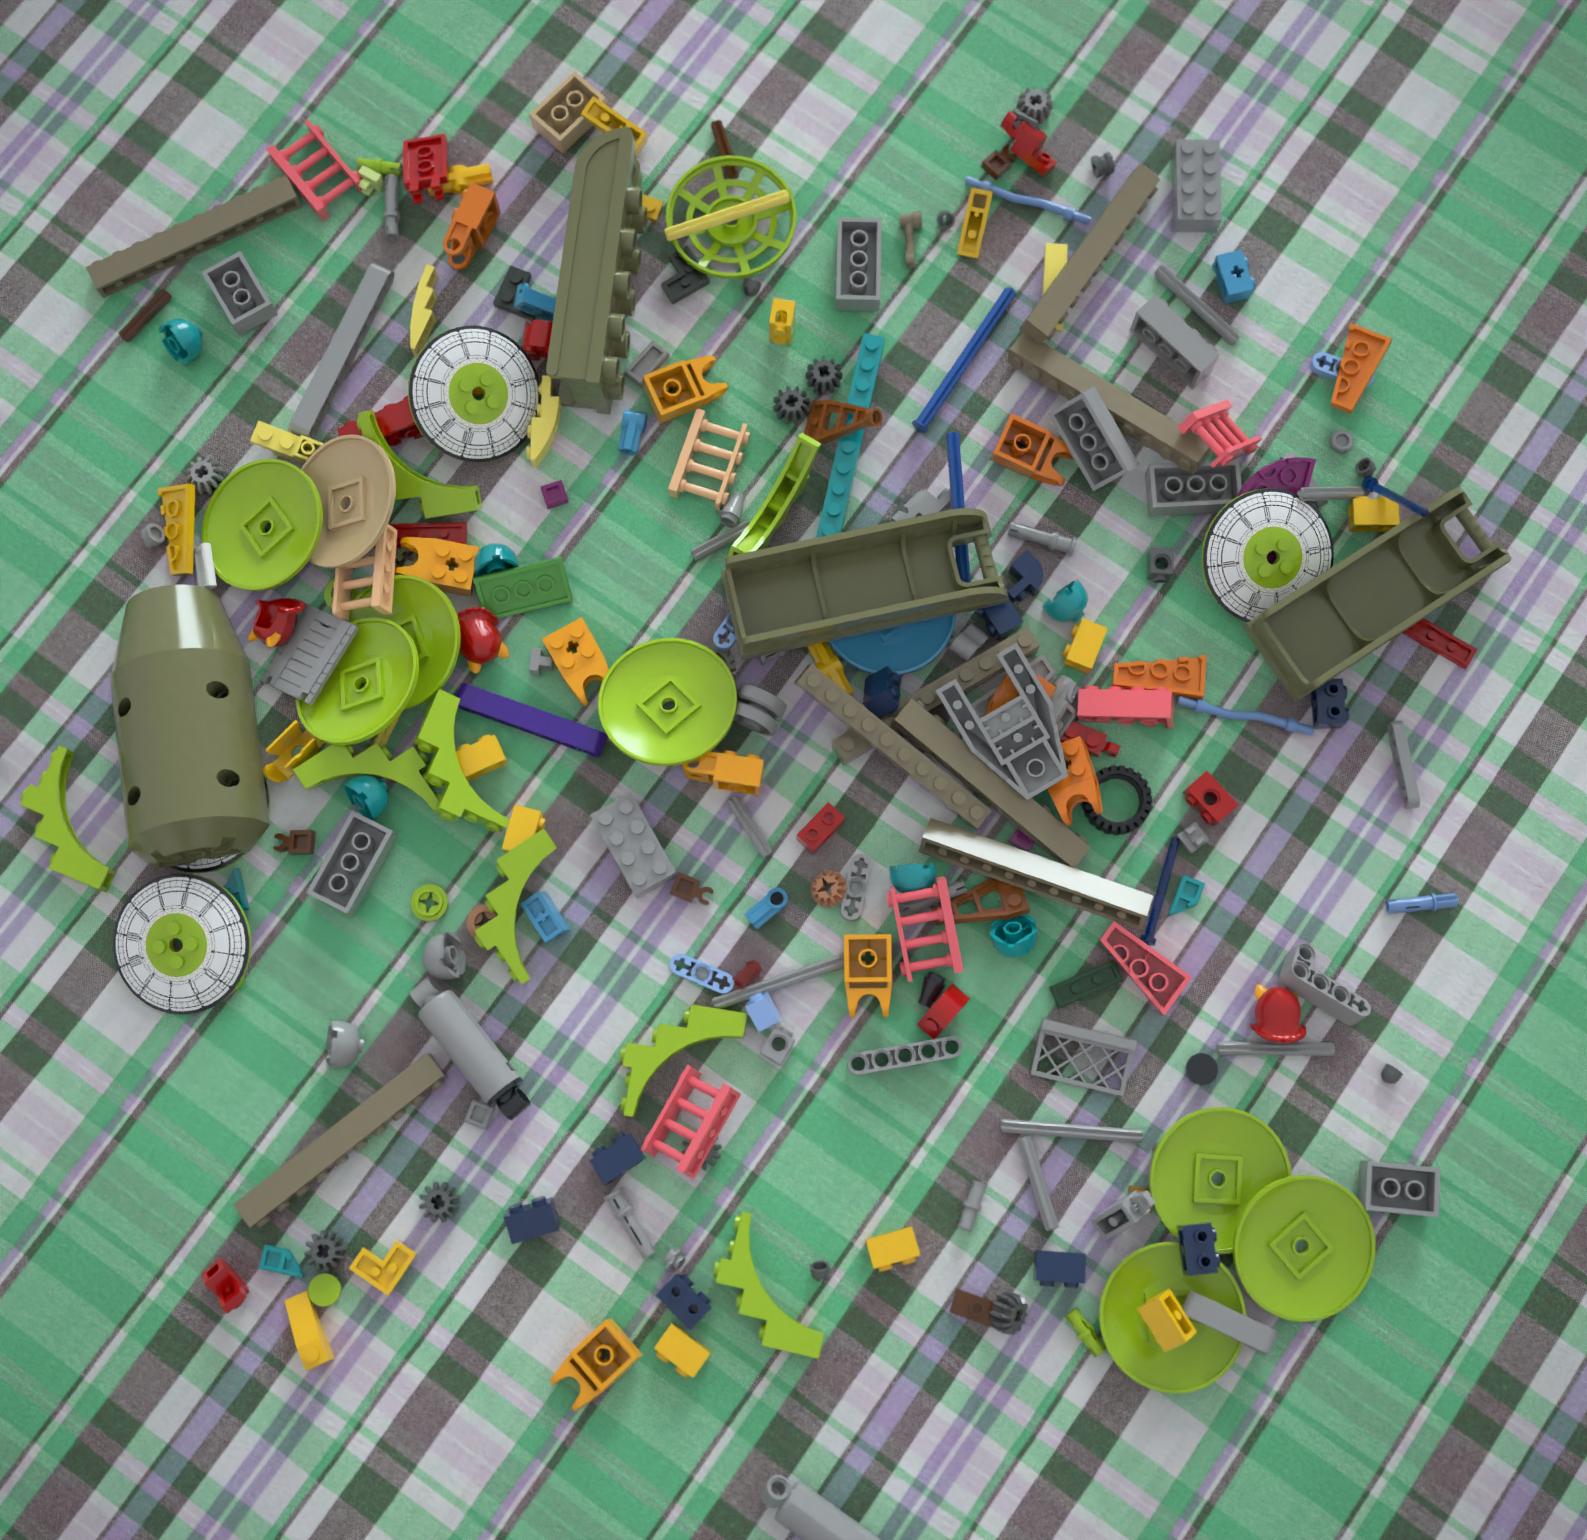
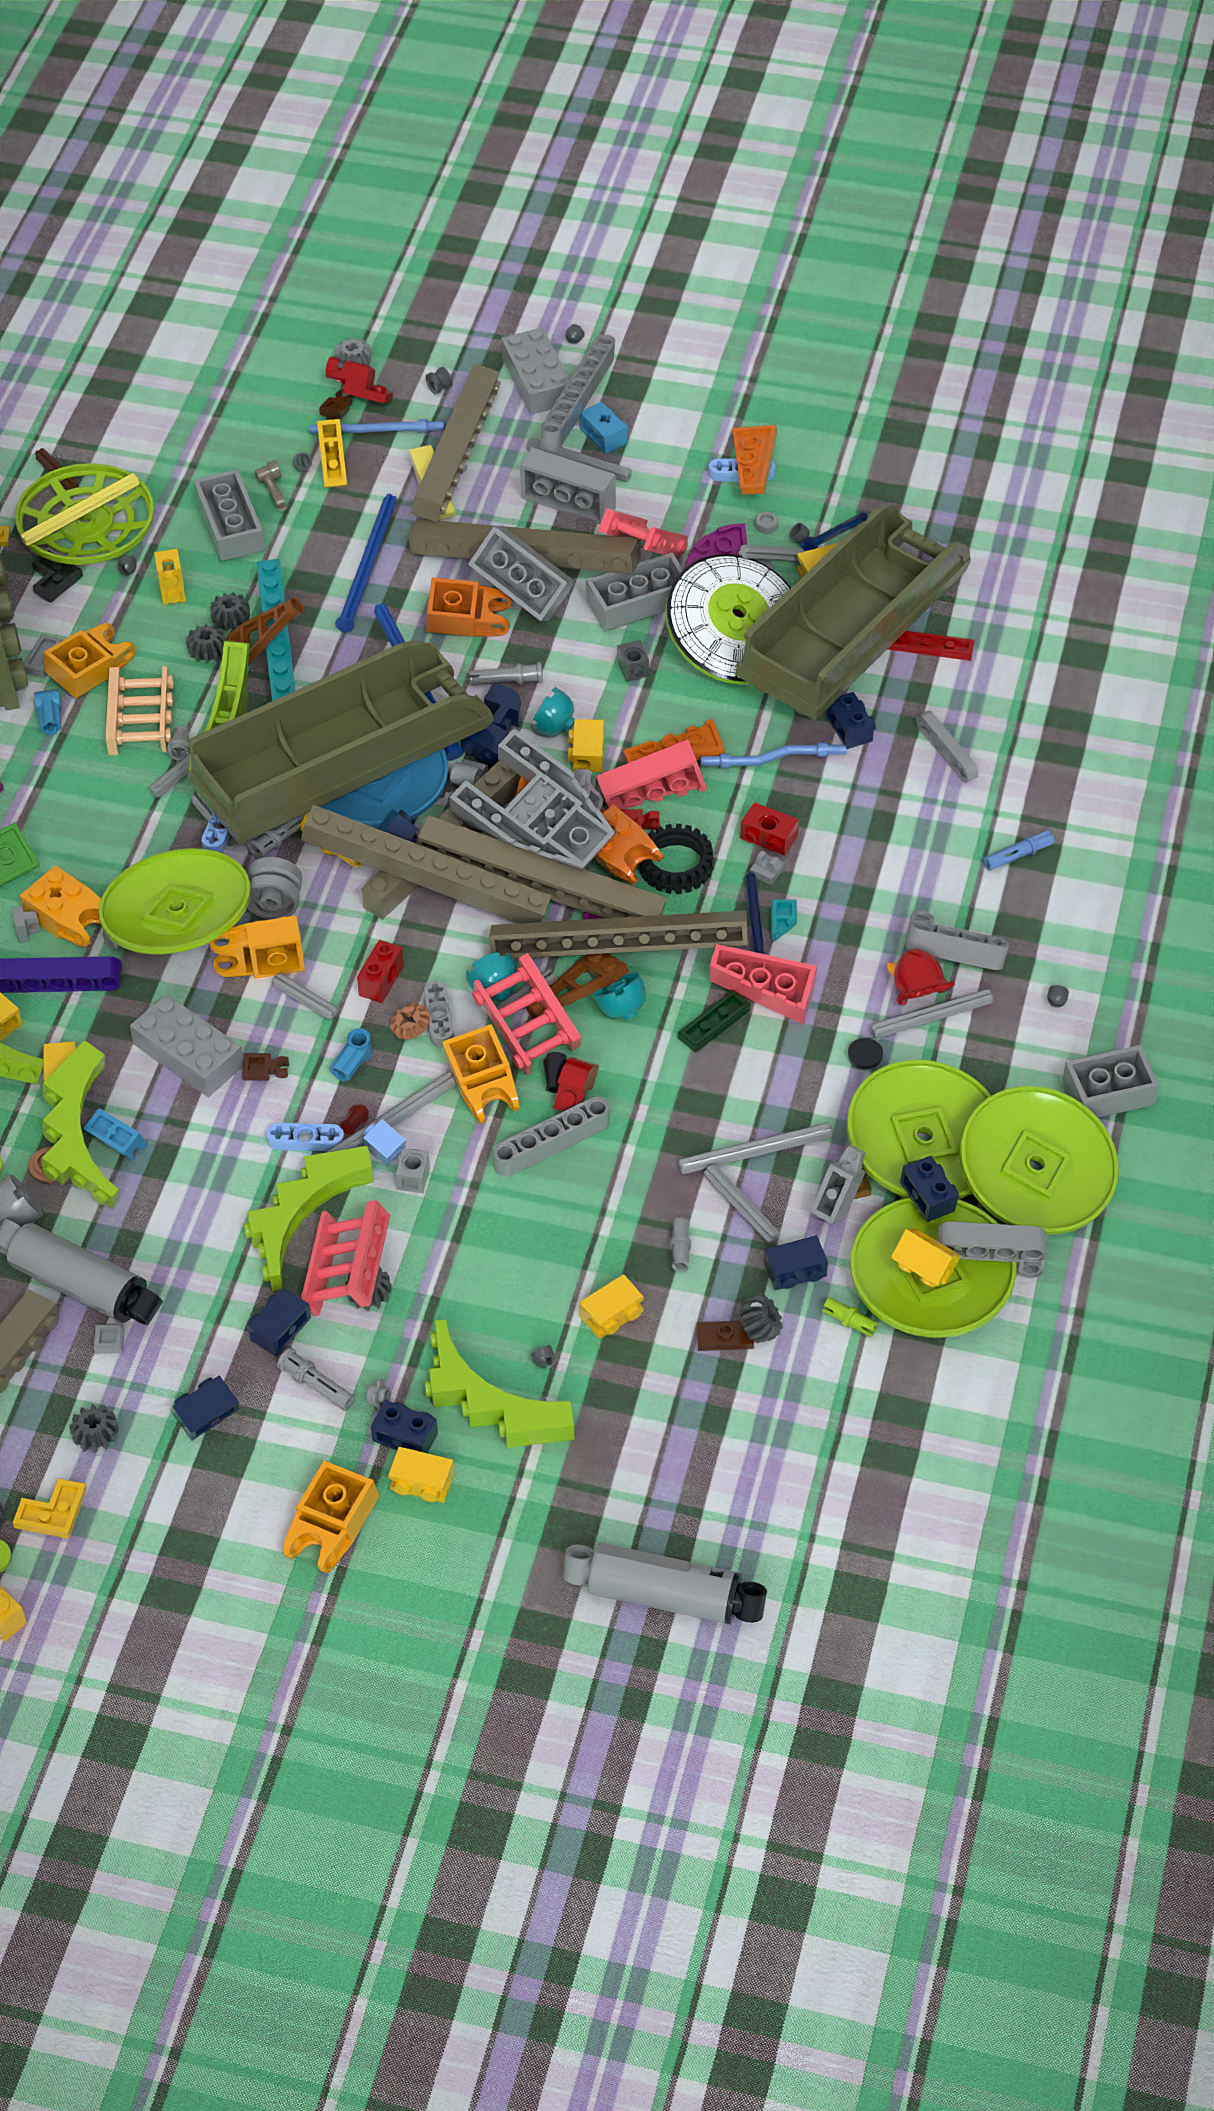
camera: 20 degrees left, 25 degrees down
light grey fence [1030,1018,1137,1097] -> none
none -> light grey beam [540,334,615,452]
none -> dark grey hinge [565,324,585,344]

